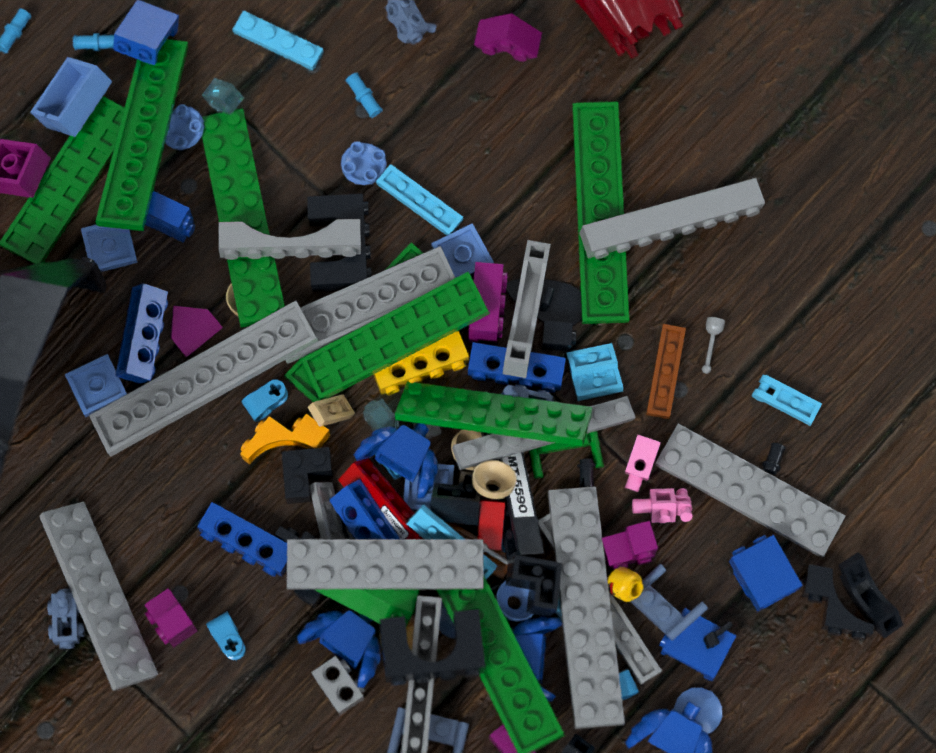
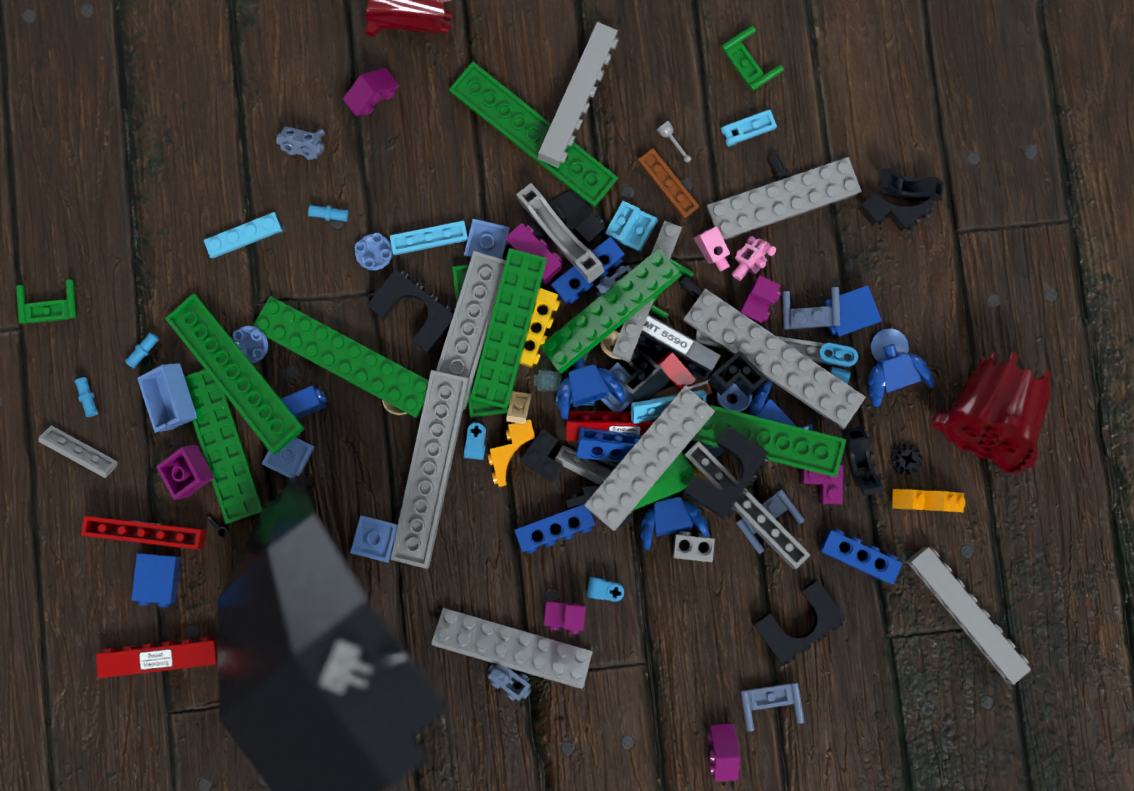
camera: 50 degrees left, 10 degrees up
panel [113,0,179,65] -> none
blue brick [115,283,168,384] -> none
magenta slope [170,306,223,357] -> none
clear light blue brick [201,78,244,115] -> none
light grey arch [219,219,361,260] -> none
tan piece [472,460,517,499] -> none
yellow head [607,567,643,602] -> none
black hand [703,621,733,649] -> none
blue brick [729,535,803,612] -> none
none -> green plate [721,25,784,91]
none -> dark azure plate [818,343,858,367]

